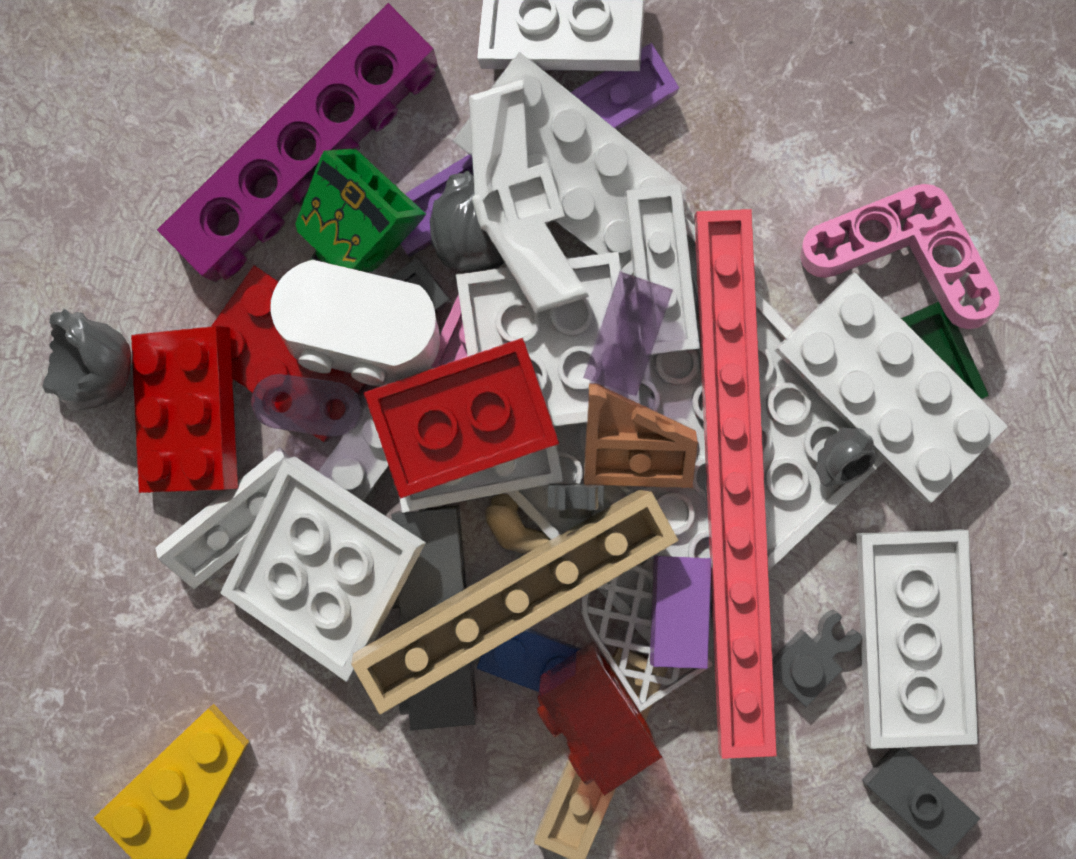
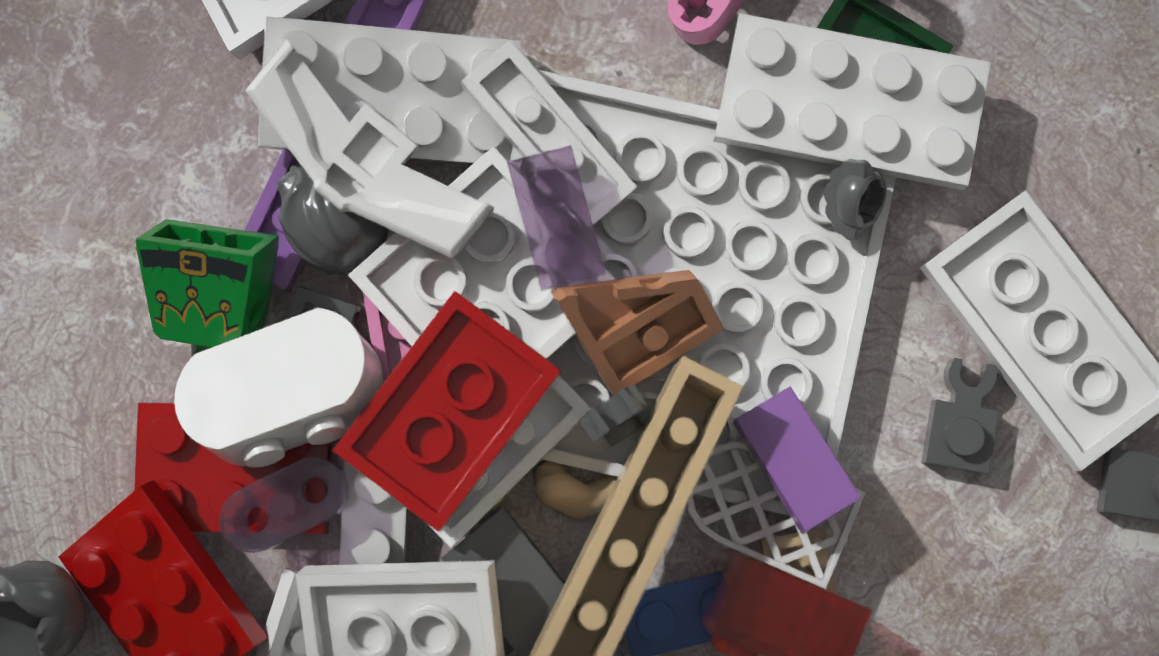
camera: 35 degrees left, 5 degrees down
magenta brick [157,3,438,283] -> none
coral plate [694,209,777,759] -> none

